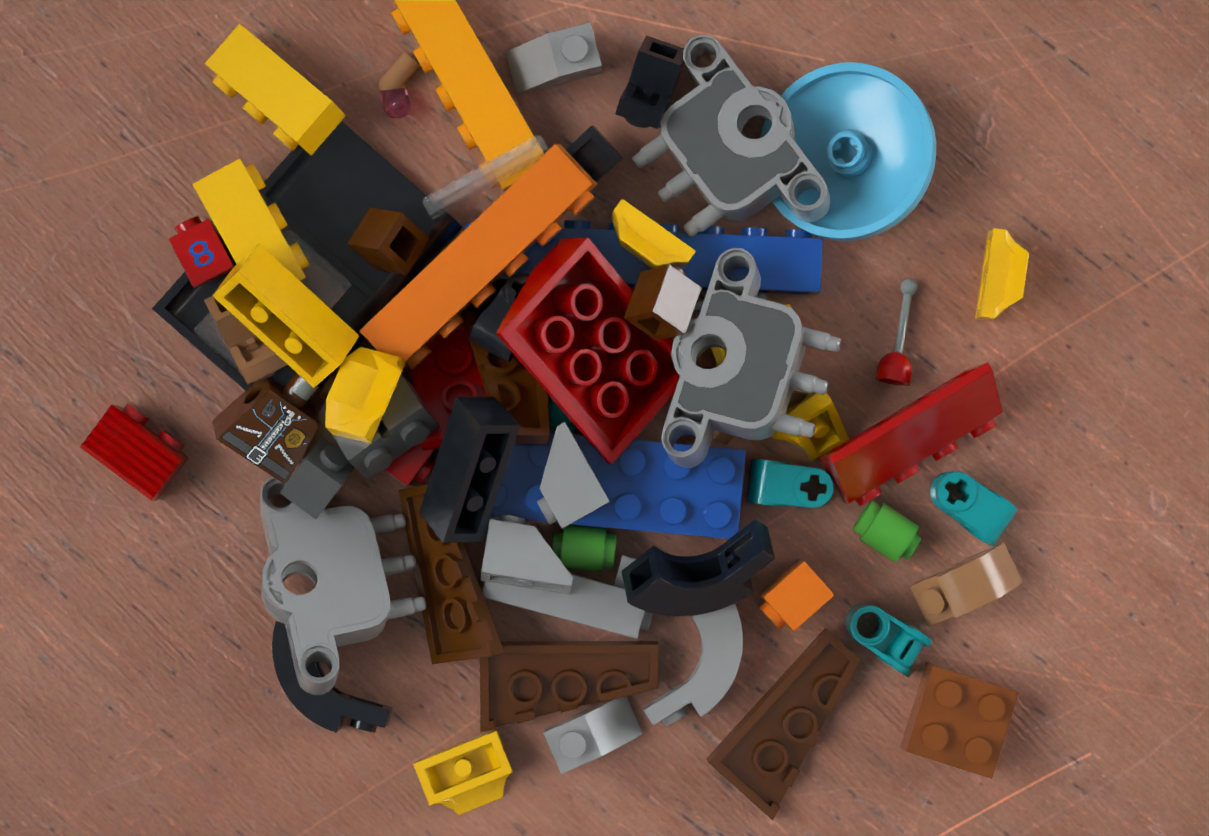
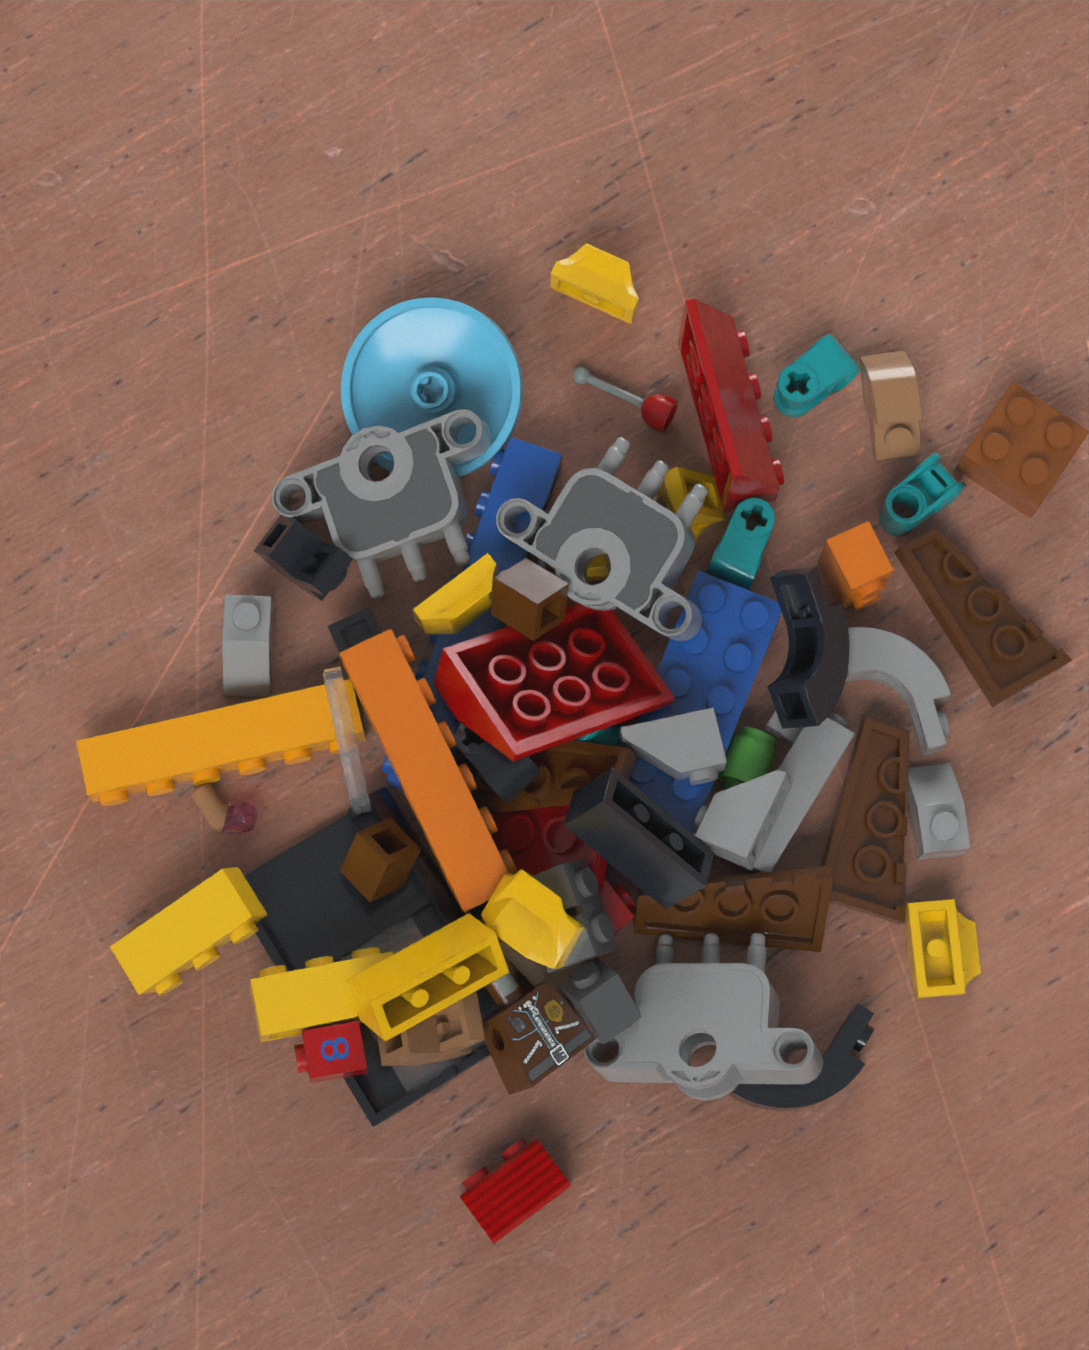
camera: 75 degrees left, 10 degrees down
bright green brick [852,500,922,562] -> none

